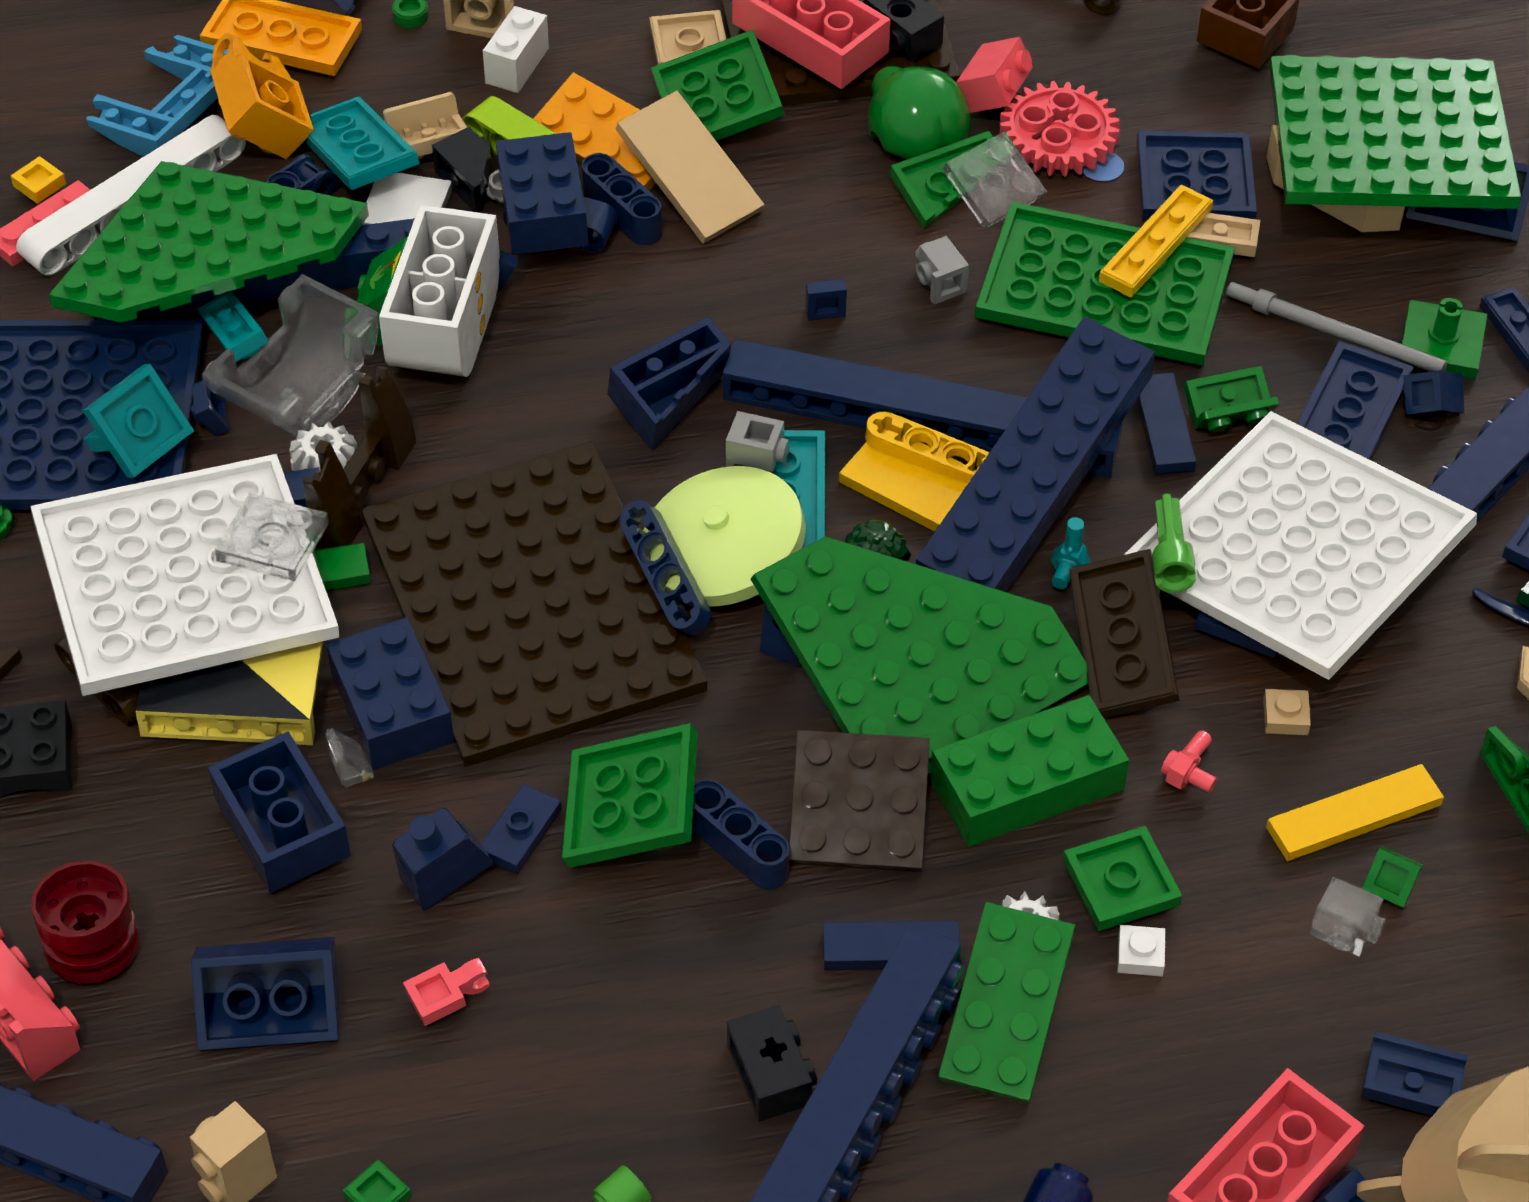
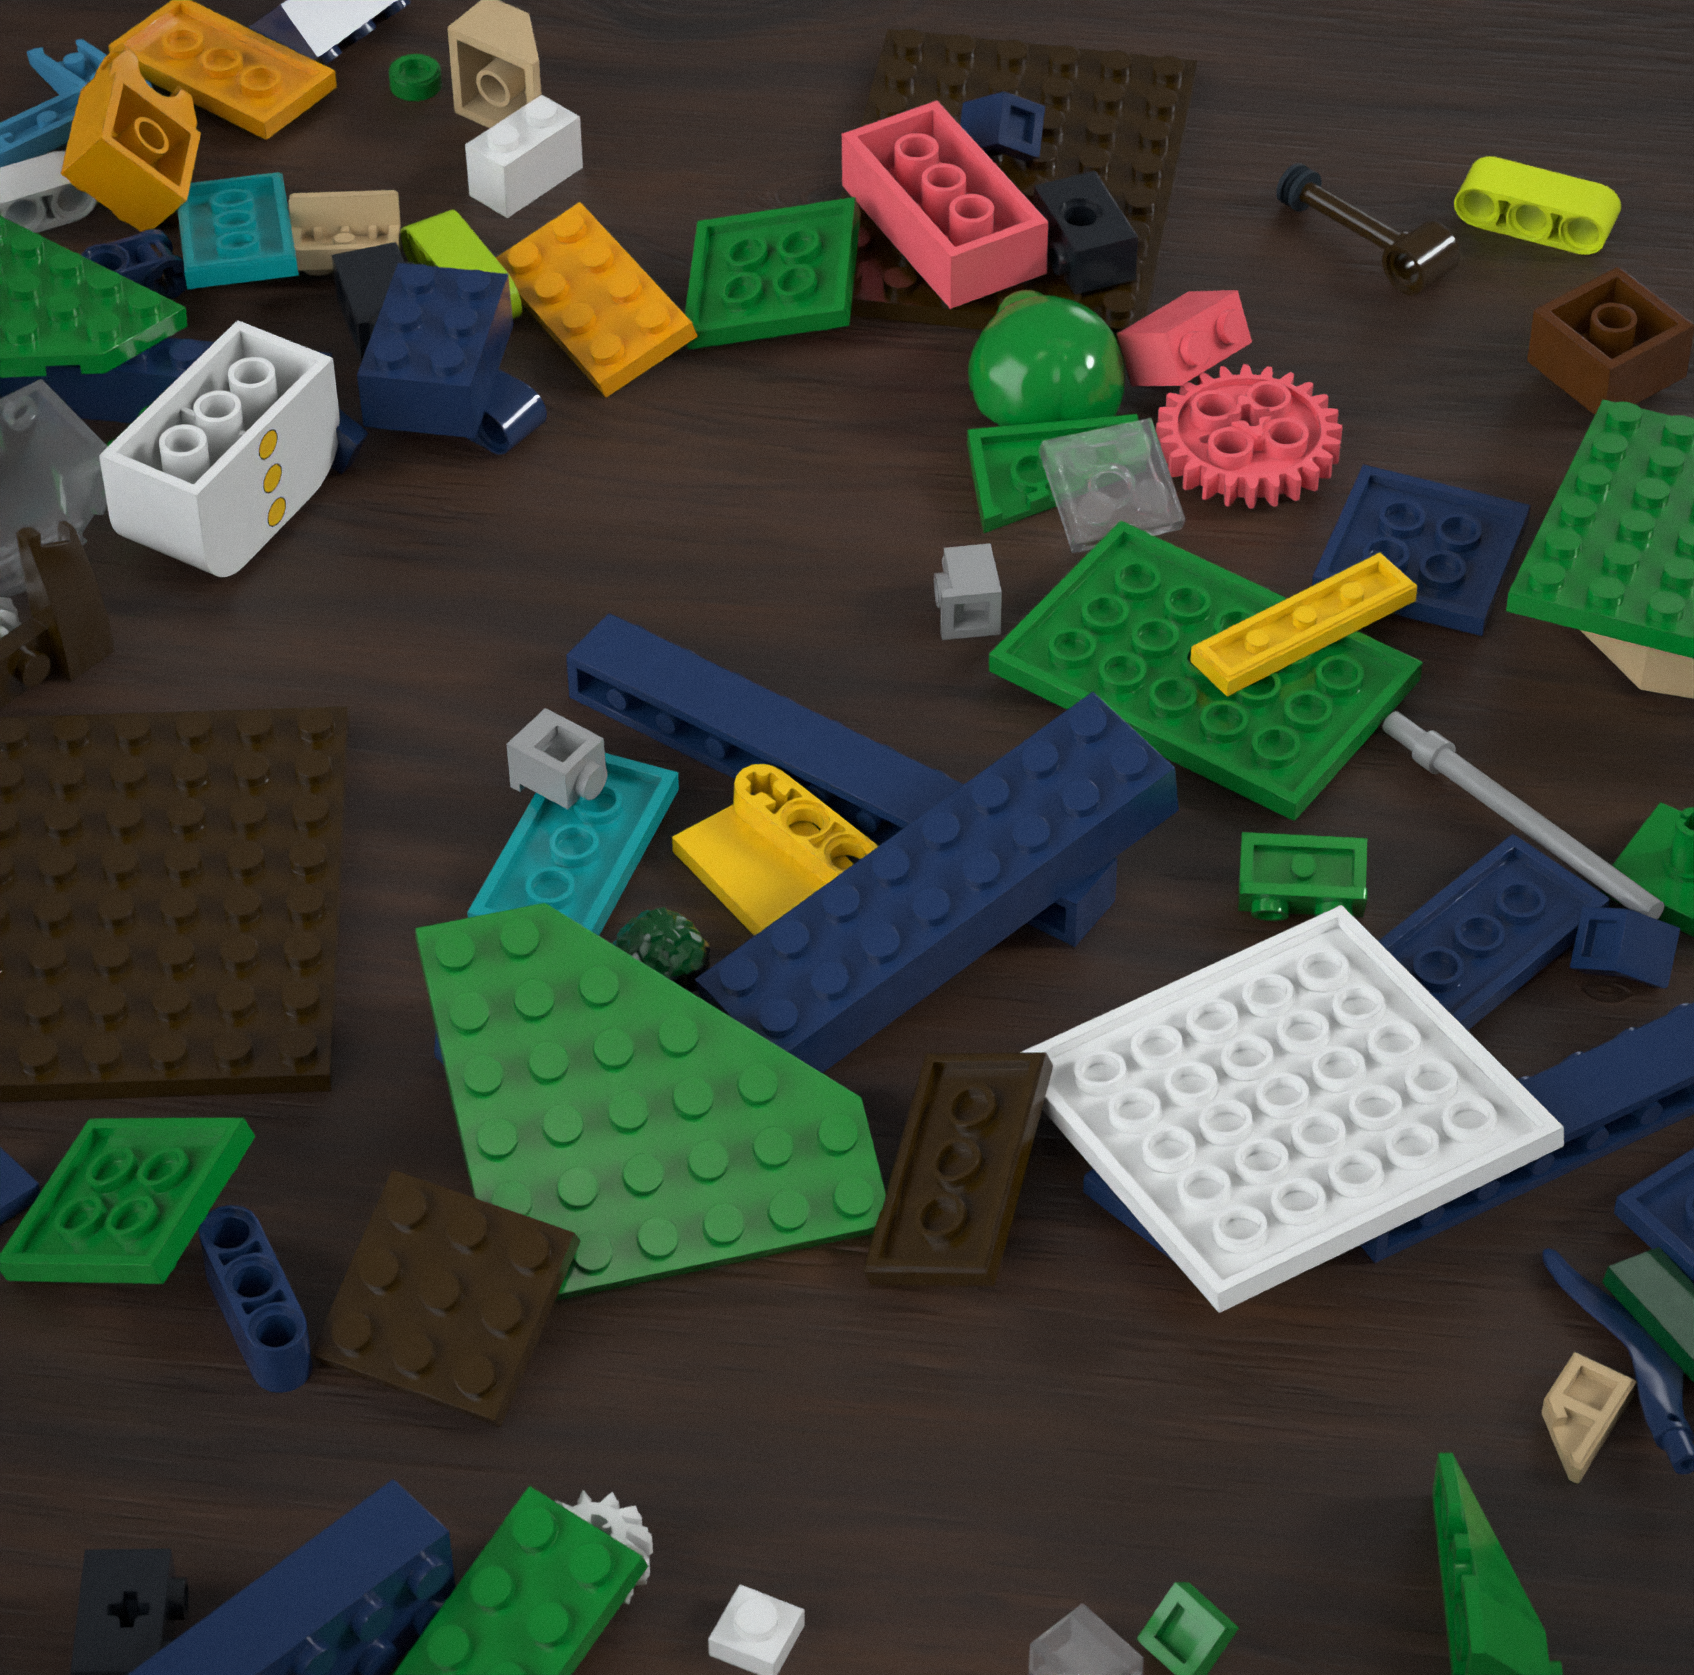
camera: 20 degrees right, 5 degrees down
white tile [362,173,452,225] -> none
dark blue beam [582,153,662,246] -> none
dark blue wedge [607,316,731,451] -> none
tan tile [615,91,765,244] -> none
dark blue beam [620,500,711,635] -> none
yellowish green dish [644,466,806,607] -> none
tan tile [649,10,726,65] -> none
dark blue plate [805,279,847,321] -> none
dark blue tile [823,921,961,970] -> none
green brick [930,695,1129,847] -> none
teal piece [1050,517,1091,589] -> none
green plate [1063,826,1182,931] -> none
medium blue sticker [1082,153,1124,181] -> none
dark blue tile [1137,372,1196,474] -> none
bright green piece [1152,494,1196,593] -> none
coral piece [1161,731,1218,793] -> none
tan plate [1187,213,1260,257] -> none
tan plate [1263,689,1311,735] -> none
yellow tile [1266,764,1444,861] -> none

